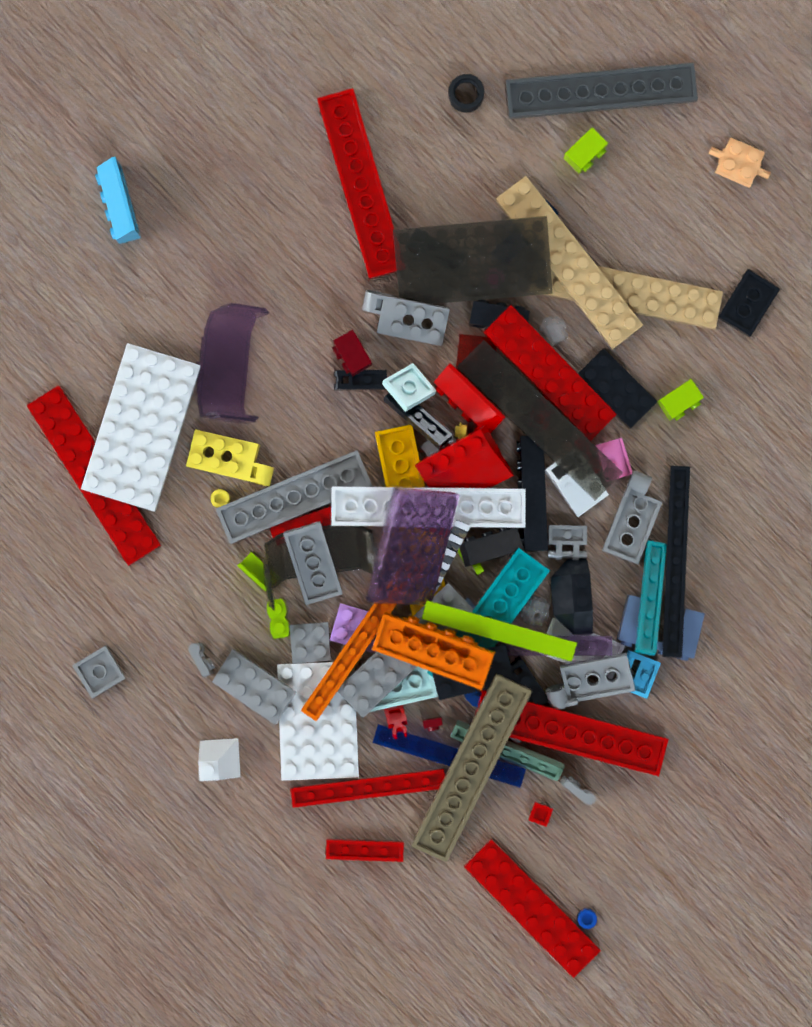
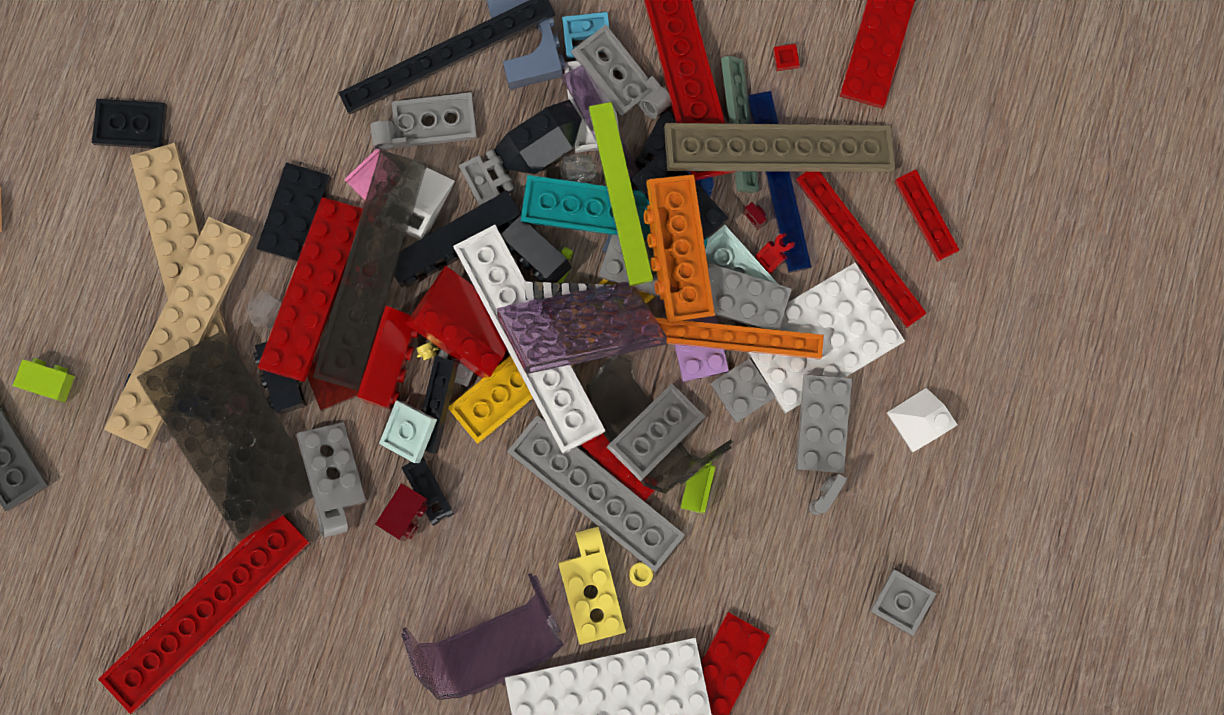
camera: 120 degrees left, 5 degrees down
lime brick [267,598,290,639] -> none
black tyre [448,74,484,113] -> none
light grey plate [559,776,596,805] -> none
teal plate [635,540,667,656] -> none
lime brick [657,379,704,421] -> none

